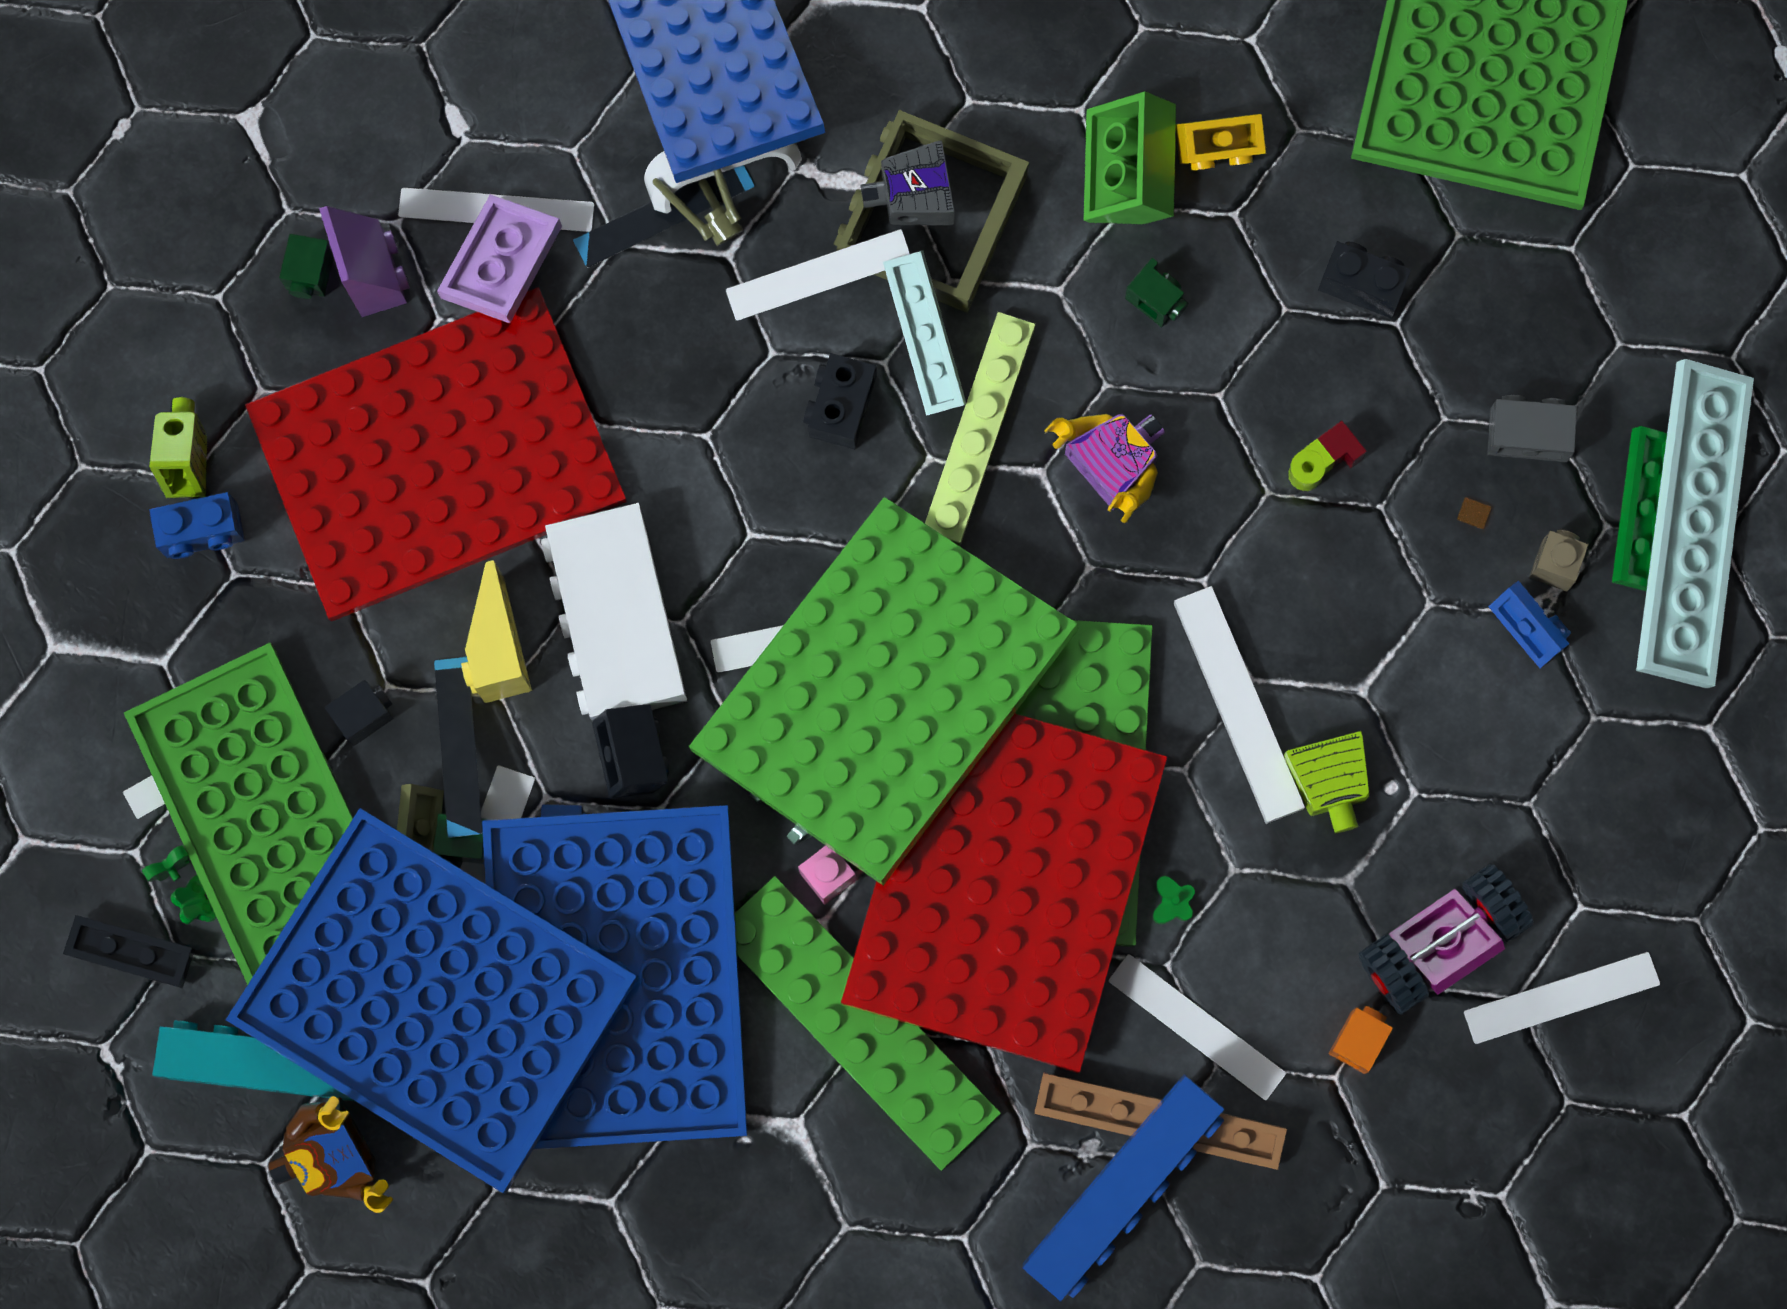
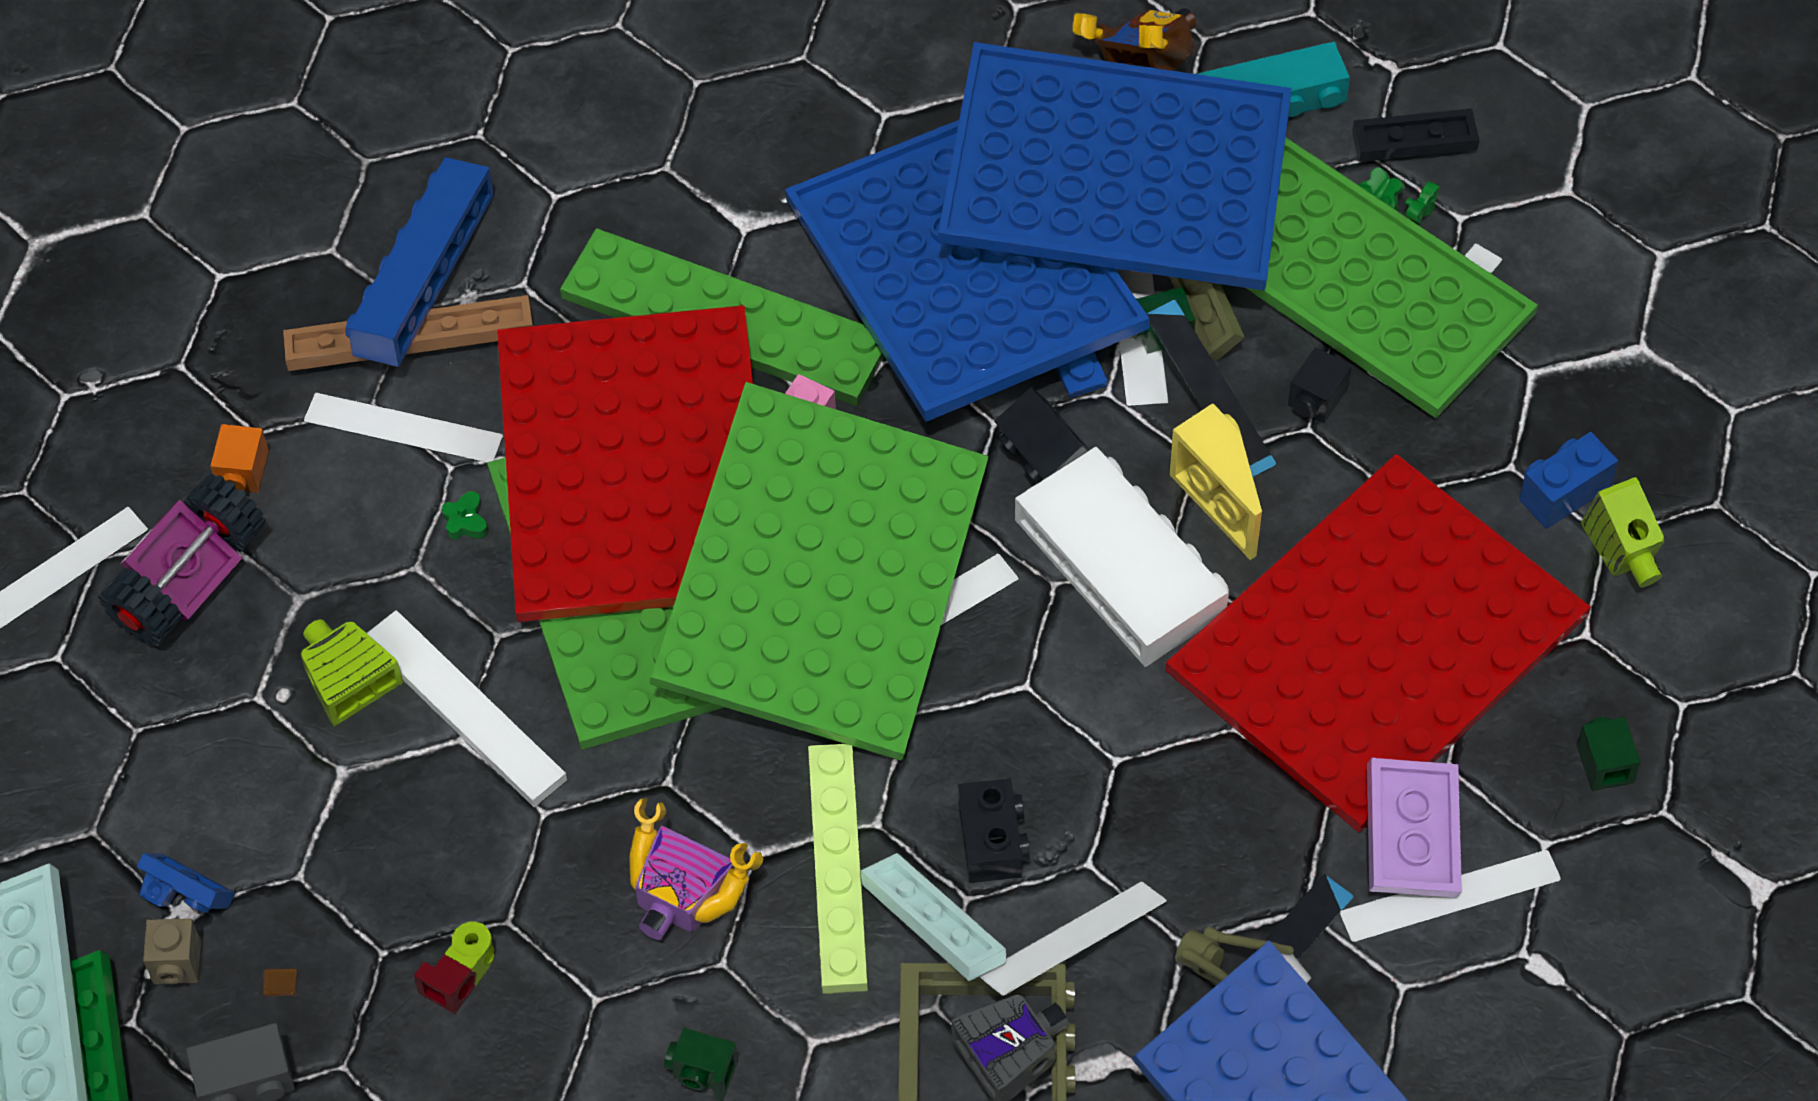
camera: 155 degrees right, 20 degrees down
medium lavender slope [319,206,410,317] -> none

